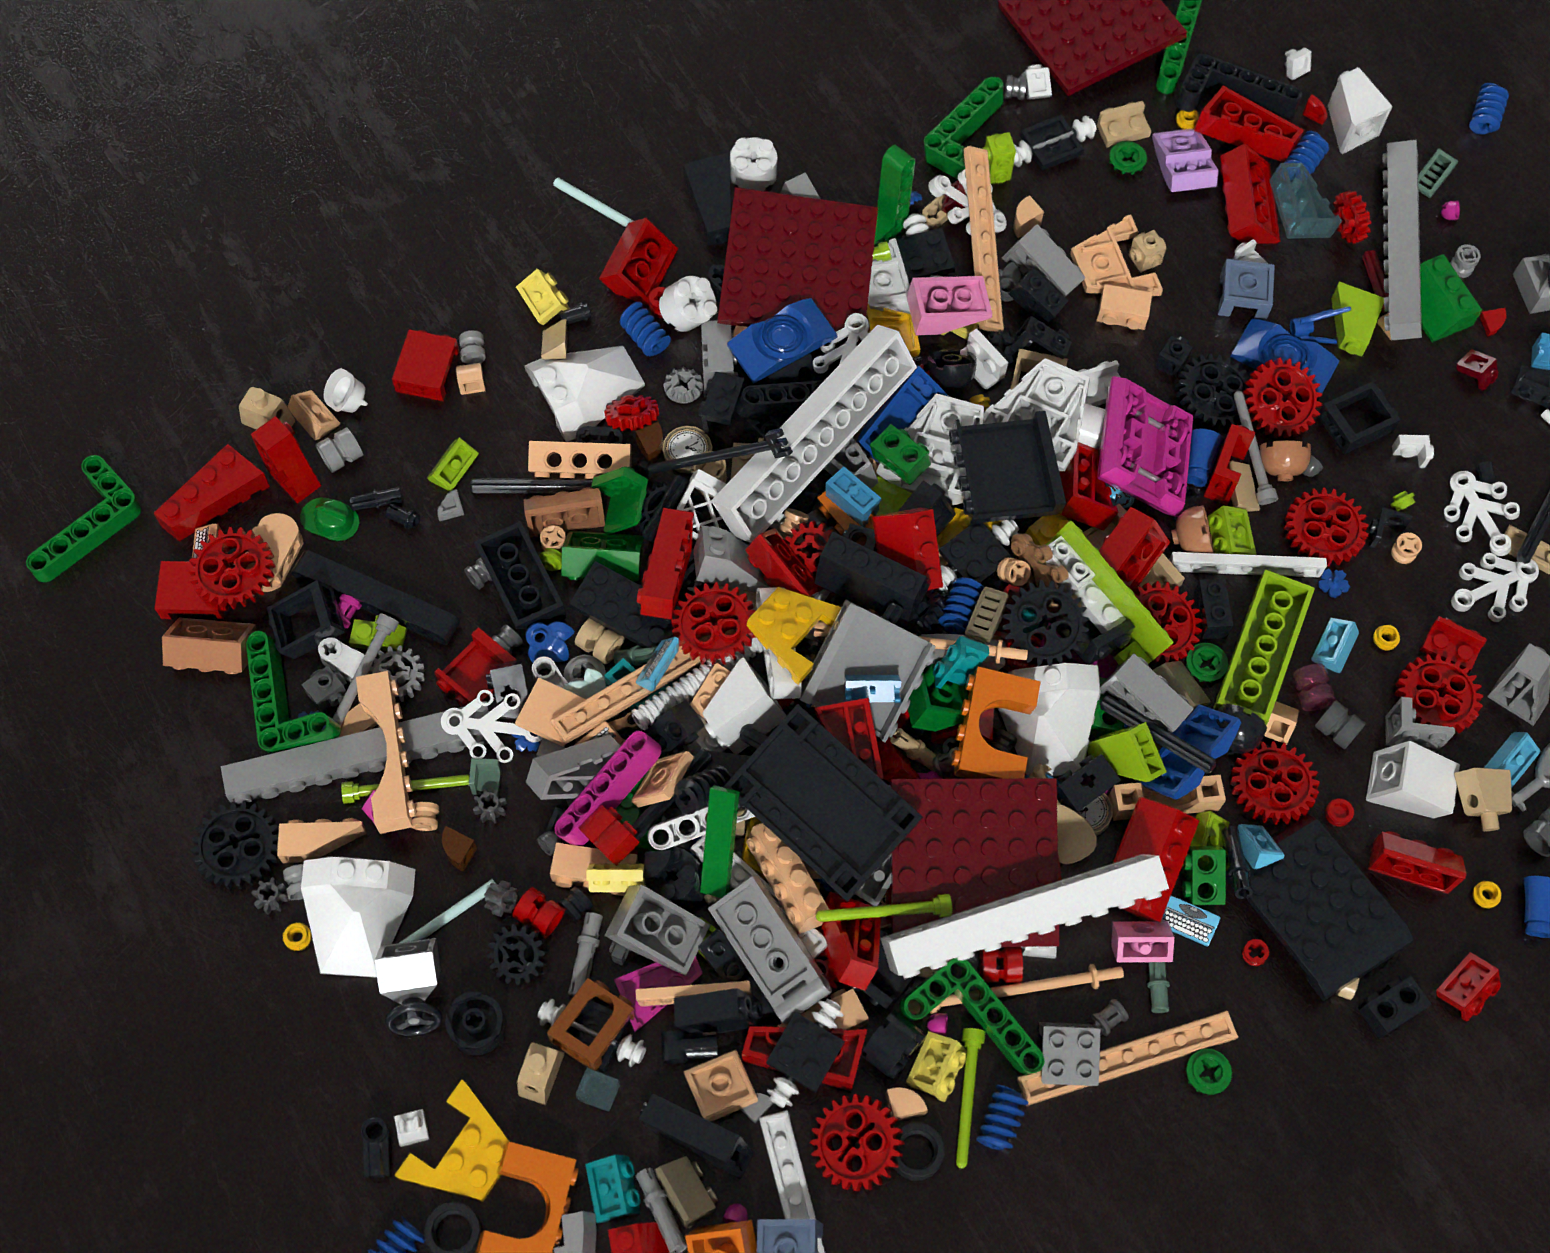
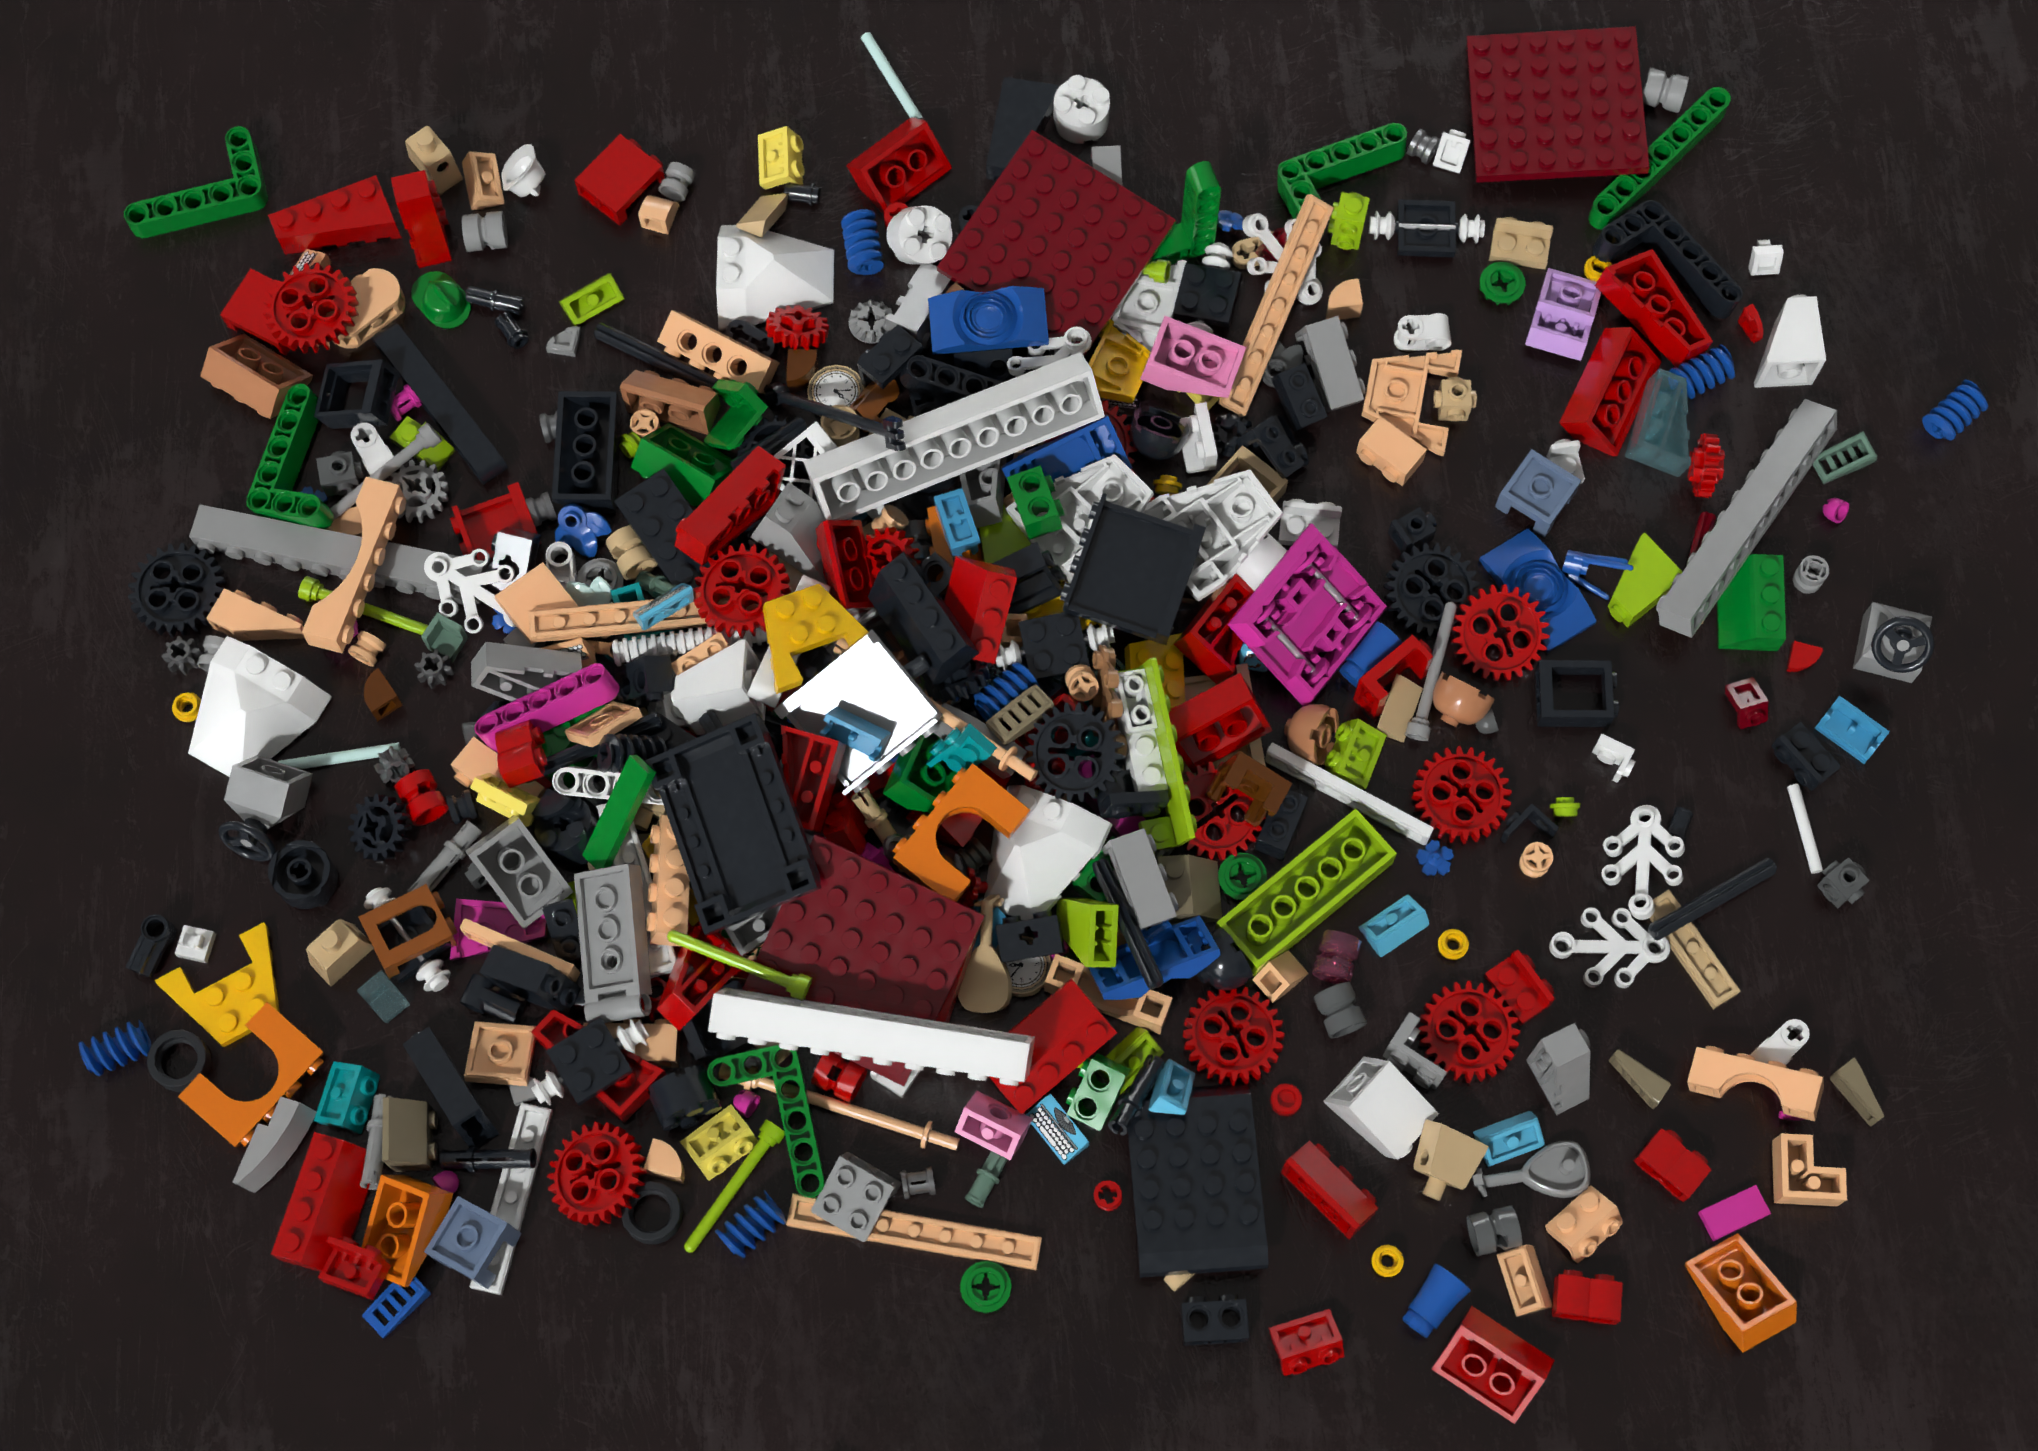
camera: 30 degrees right, 5 degrees up
none -> black pin [440,1147,537,1172]
none -> dark orange leg [849,379,900,433]
none -> reddish brown panel [1205,751,1292,827]
none -> white piece [1393,313,1451,352]

